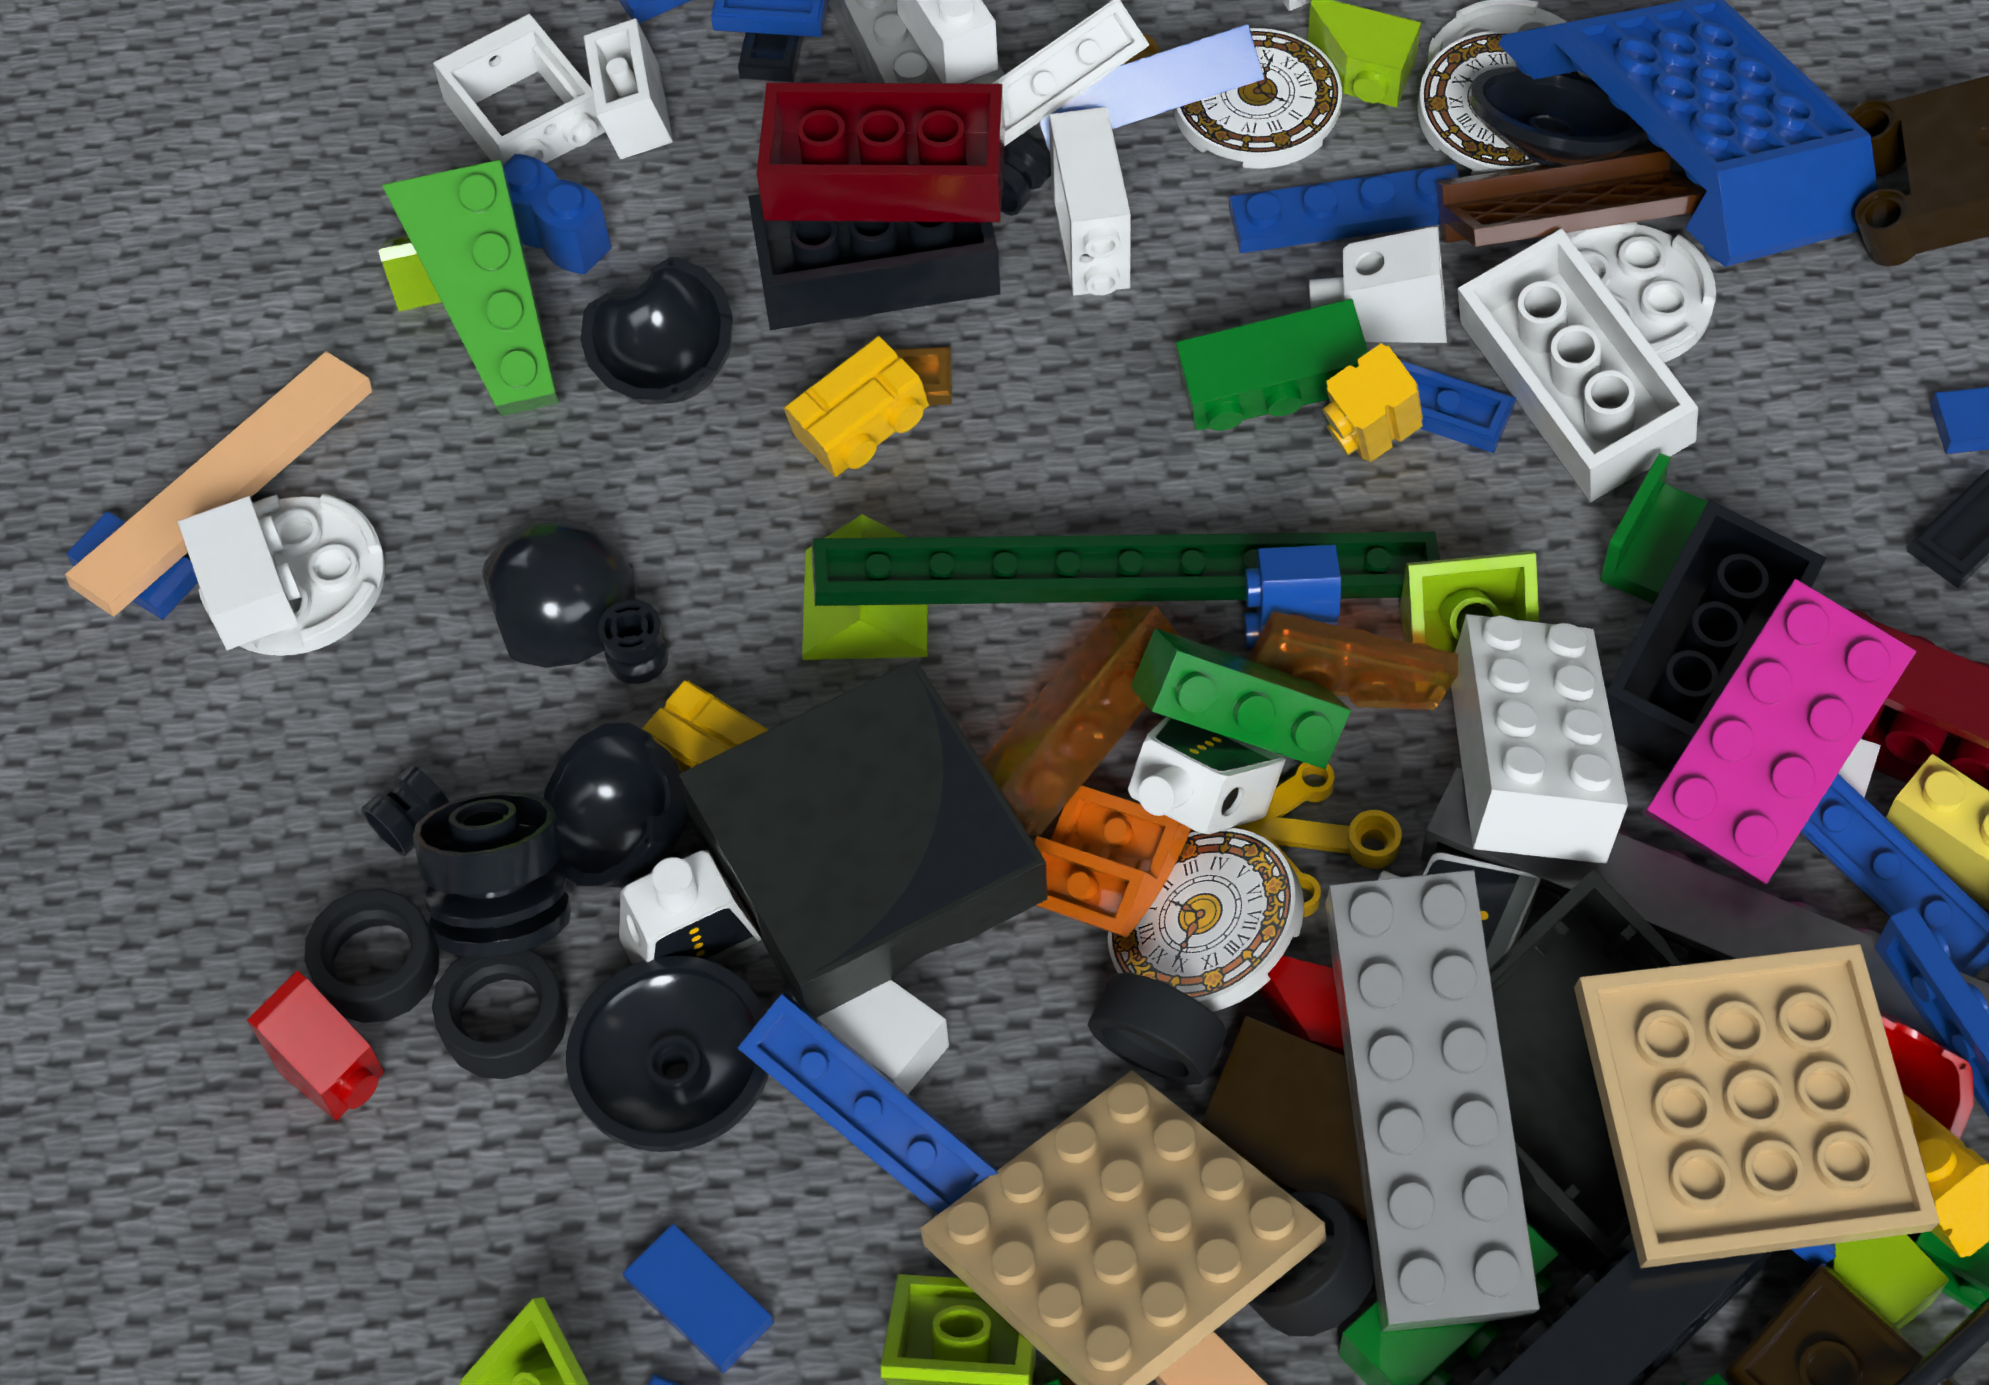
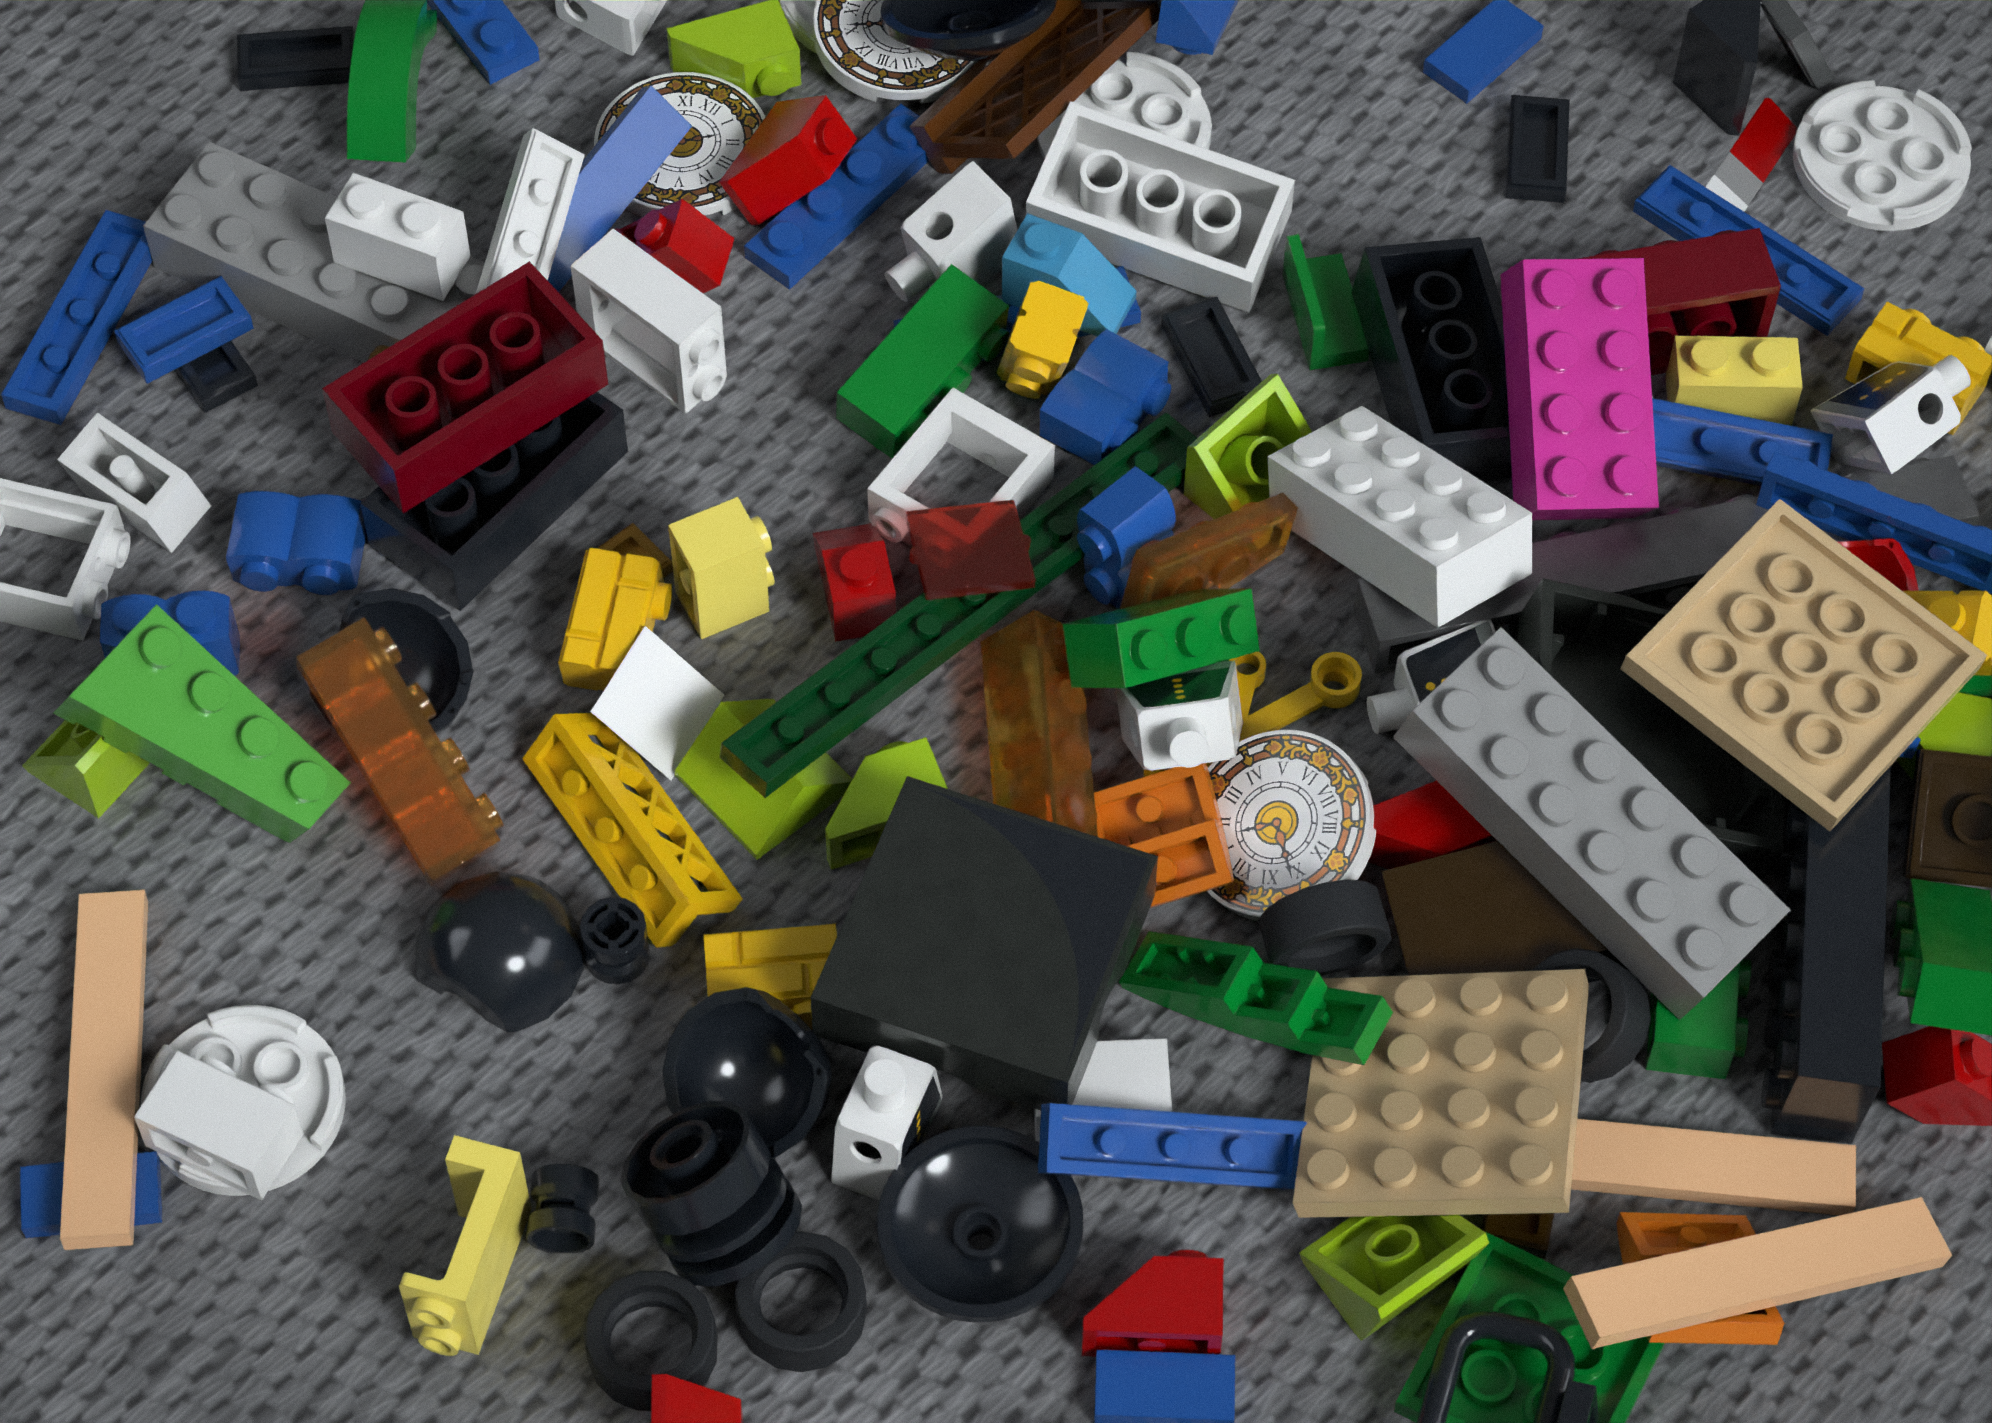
camera: 45 degrees left, 0 degrees up
none -> blue brick [226,491,367,595]
none -> clear orange brick [296,617,504,887]
none -> light yellow panel [399,1135,532,1356]
none -> yellow fence [522,713,743,948]
none -> white sticker [590,626,724,781]
none -> red slope [615,199,735,293]
none -> light yellow brick [668,497,775,639]
none -> red slope [719,95,857,226]
none -> red slope [813,523,896,642]
none -> lime slope [825,737,948,870]
none -> white window [867,388,1055,572]
none -> clear red piece [905,500,1036,600]
none -> dark azure slope [1002,213,1137,336]
none -> blue brick [1039,329,1172,465]
none -> red slope [1081,1250,1224,1357]
none -> green slope [1119,931,1393,1065]
none -> black tile [1161,297,1262,417]

